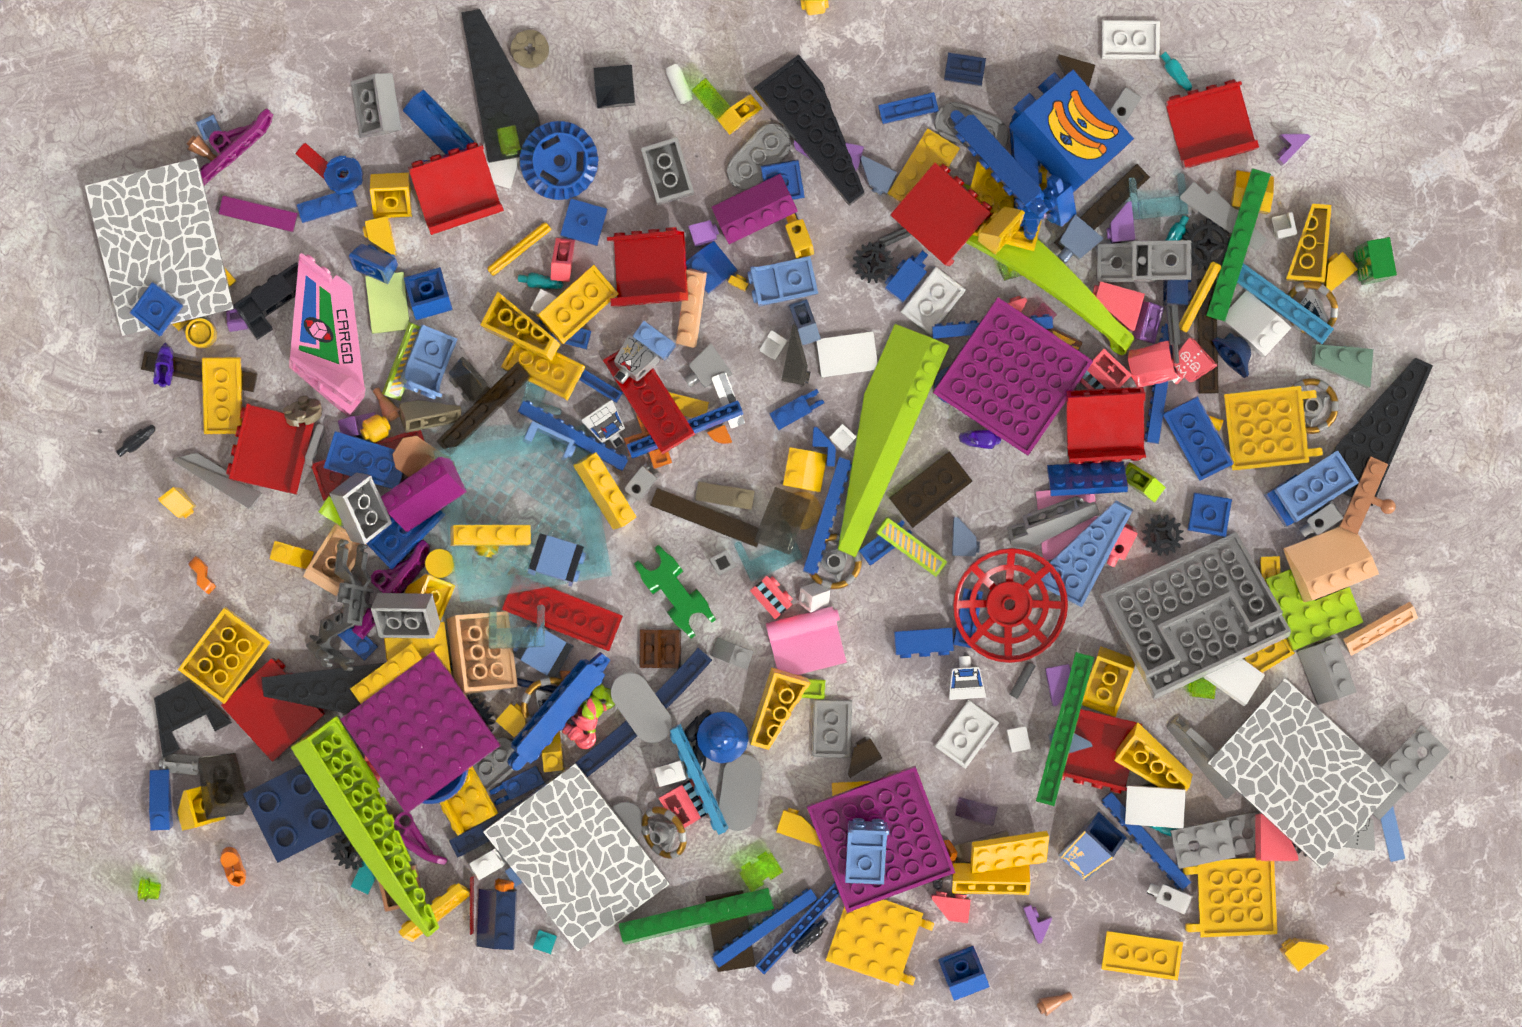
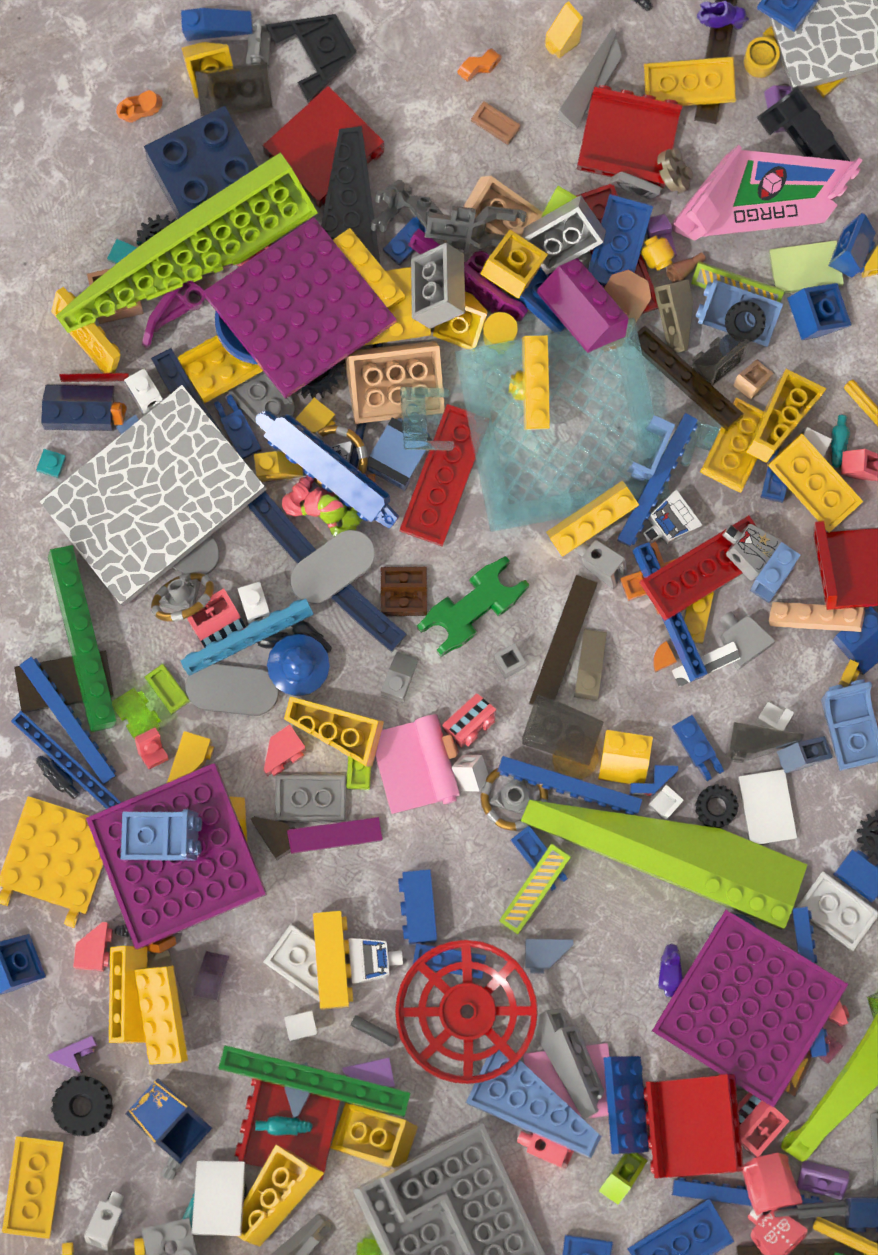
camera: 90 degrees right, 10 degrees down
clear neon green piece [137,876,161,902] -> none
yellow slope [178,607,271,704] -> none
yellow slope [269,541,314,569] -> none
medium blue panel [528,533,586,587] -> none
blue piece [579,369,623,403] -> none
clear light blue plate [734,521,803,582] -> none
dark brown tile [889,451,973,528] -> none
coral slope [1092,281,1145,332] -> none
blue piece [1101,792,1191,890] -> none
black gear [1142,515,1184,556] -> none
none -> black tyre [51,1075,113,1137]
none -> coral bracket [134,727,169,769]
none -> lime tile [144,663,190,715]
none -> teal piece [255,1116,313,1136]
none -> coral slope [264,724,306,777]
none -> magenta tile [287,817,383,854]
none -> yellow brick [313,911,353,1010]
none -> nougat tile [442,735,459,759]
none -> nougat tile [471,101,521,145]
none -> yellow slope [481,230,548,299]
none -> black tyre [695,784,739,828]
none -> black tyre [725,301,766,342]
none -> light nougat slope [734,359,774,400]

